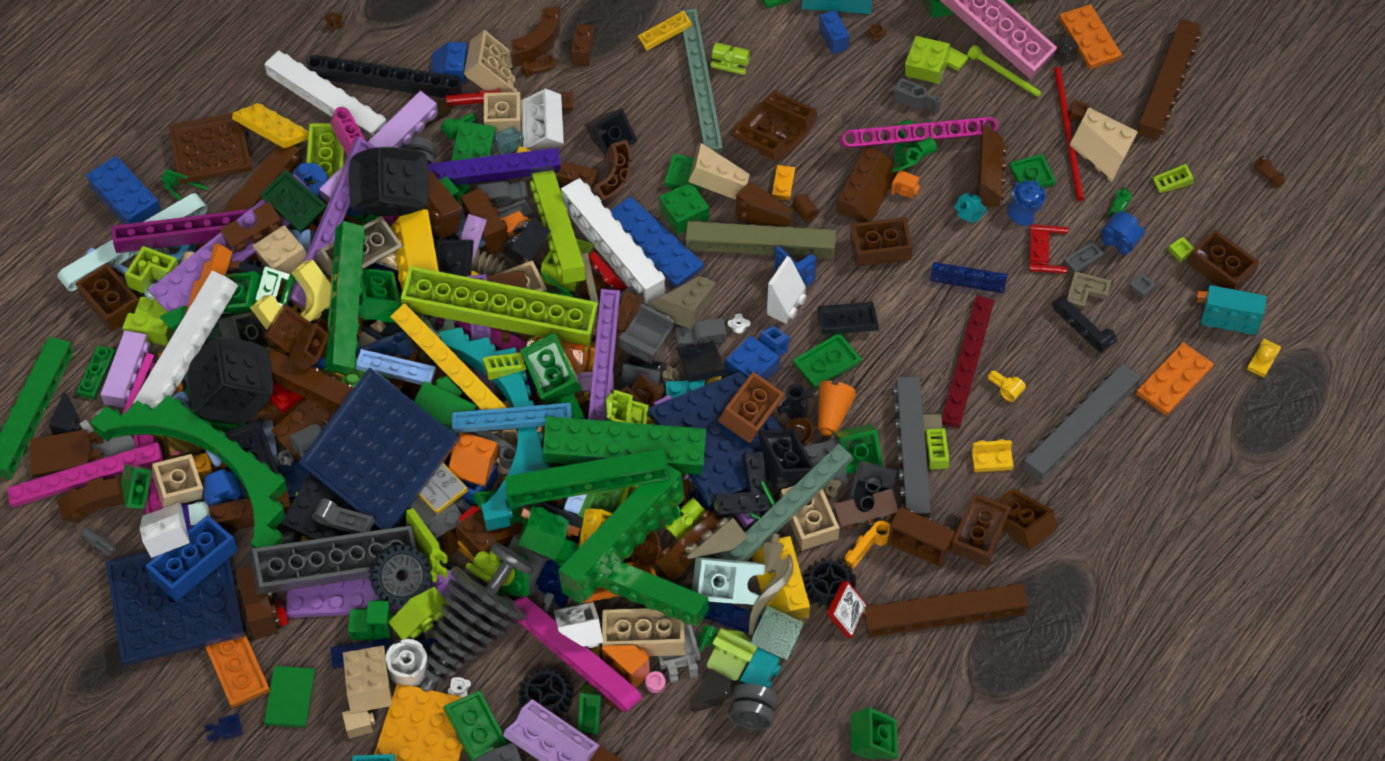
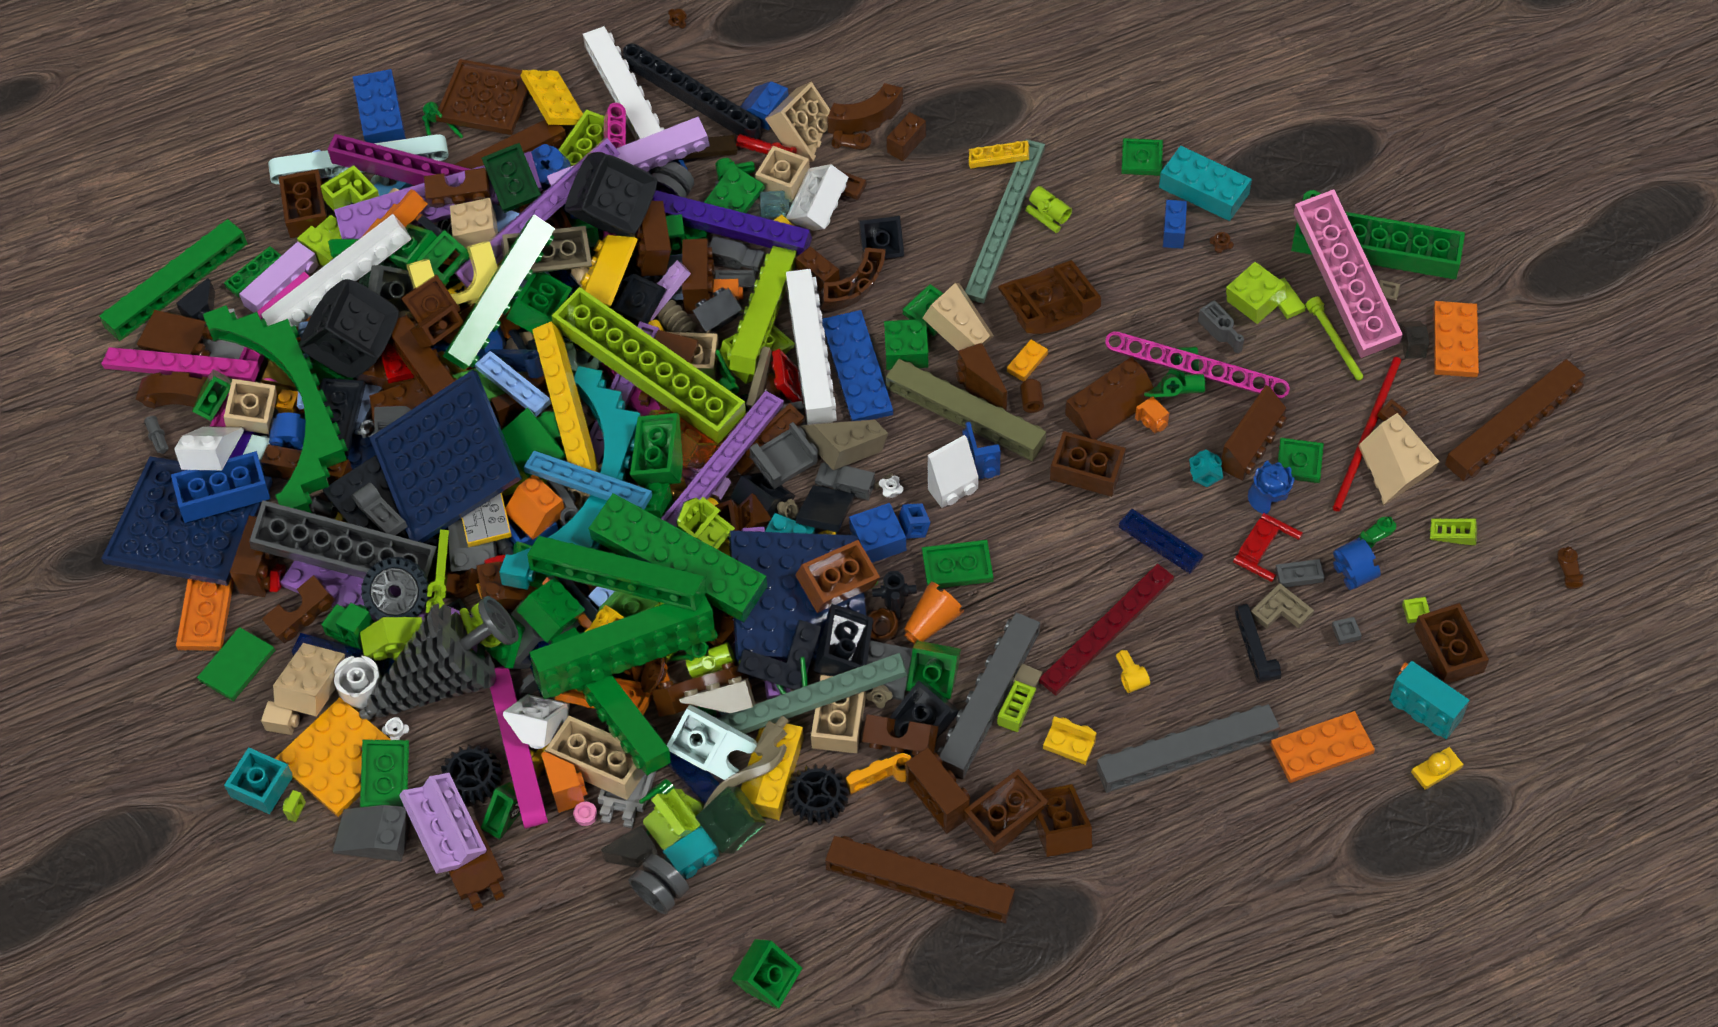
camera: 30 degrees right, 0 degrees up
clear blue plate [204,713,244,742] -> none
lime slope [482,353,526,380] -> none
black tile [817,302,879,335] -> none
tile [827,581,868,638] -> none
none -> reddish brown arch [262,575,336,643]

